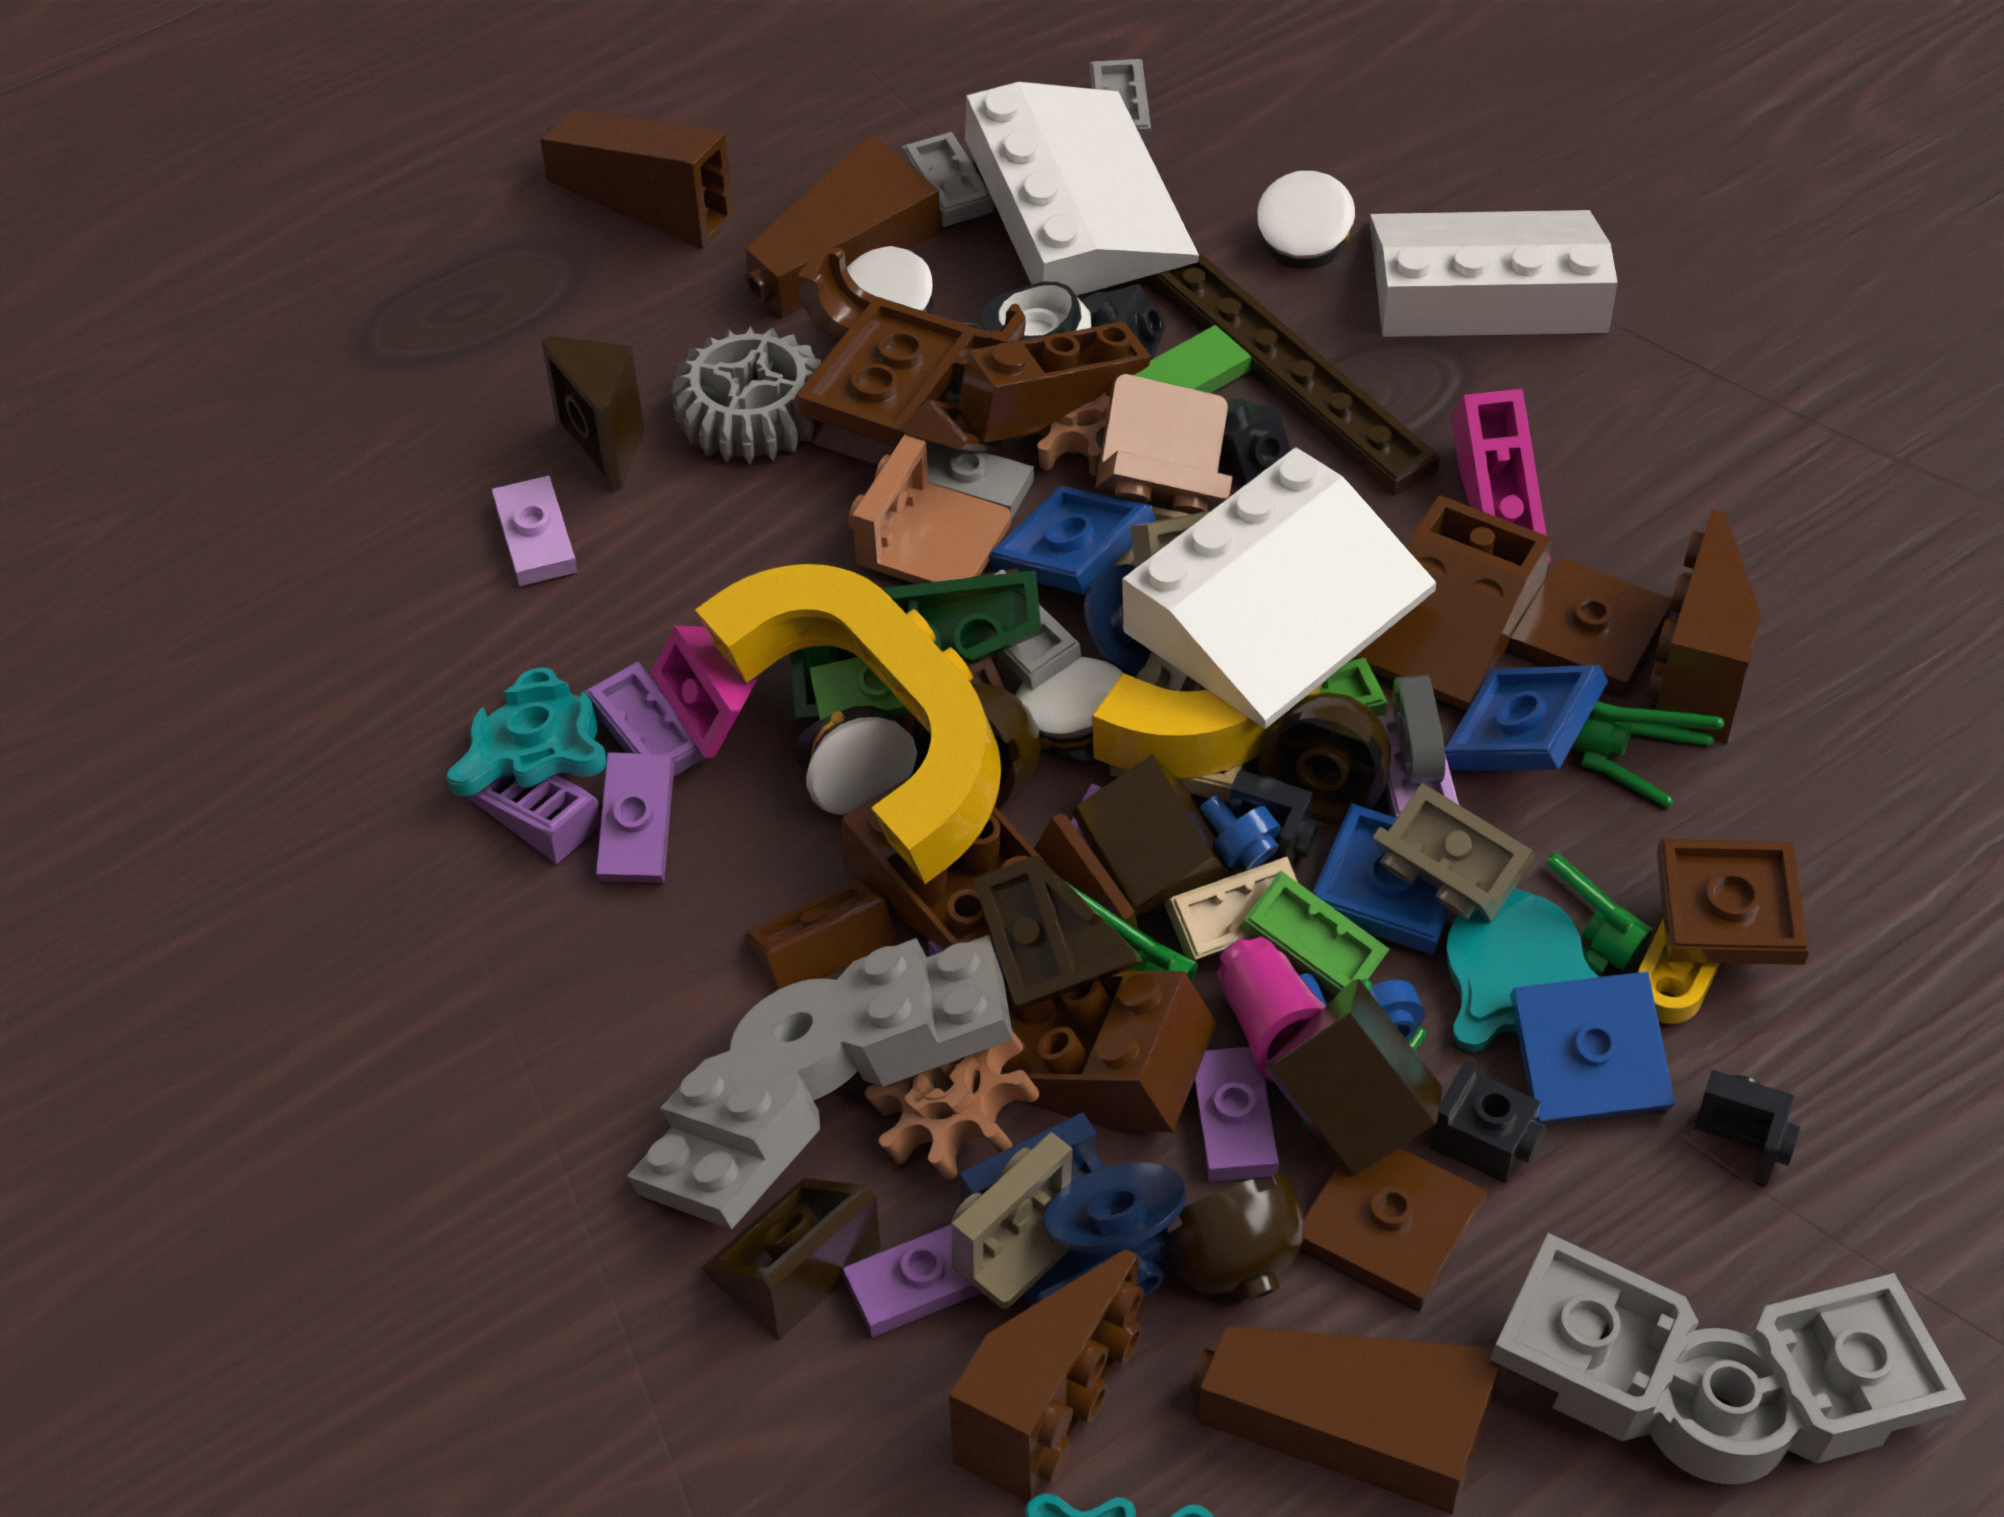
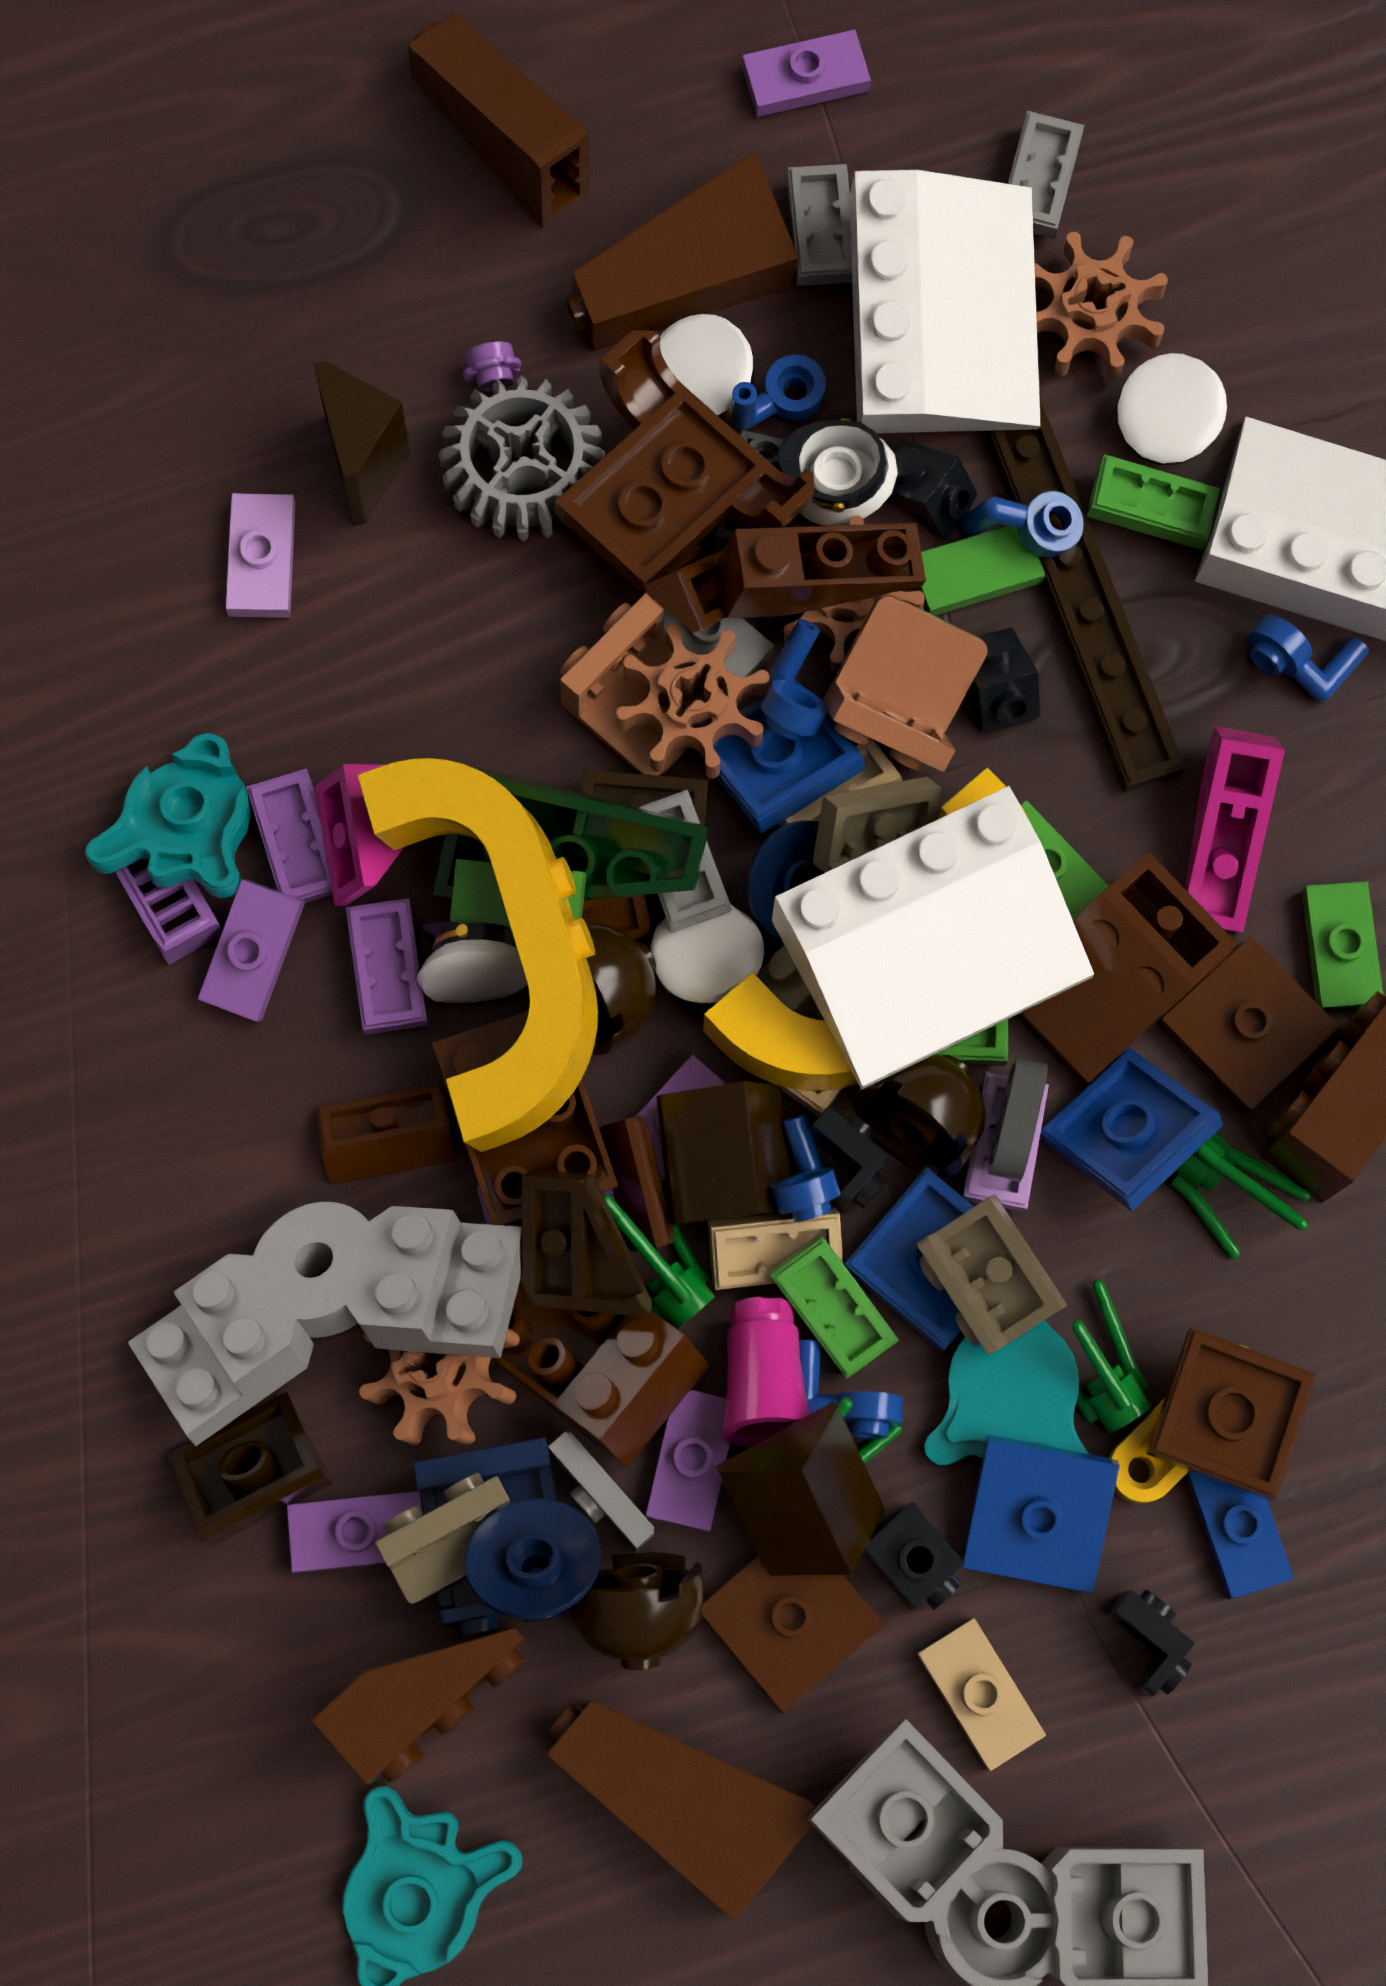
camera: 10 degrees right, 25 degrees up
none -> medium lavender plate [346,898,428,1035]
none -> medium lavender plate [462,341,521,392]
none -> light grey plate [548,1431,655,1551]
none -> nougat gear [616,623,770,779]
none -> blue plate [732,354,826,430]
none -> medium lavender plate [741,29,871,117]
none -> blue plate [761,619,828,740]
none -> tan plate [916,1618,1046,1771]
none -> blue plate [959,491,1084,558]
none -> nougat gear [1034,232,1168,380]
none -> bright green plate [1086,454,1220,550]
none -> blue plate [1185,1471,1294,1600]
none -> blue plate [1247,615,1369,701]
none -> bright green plate [1301,881,1383,1012]

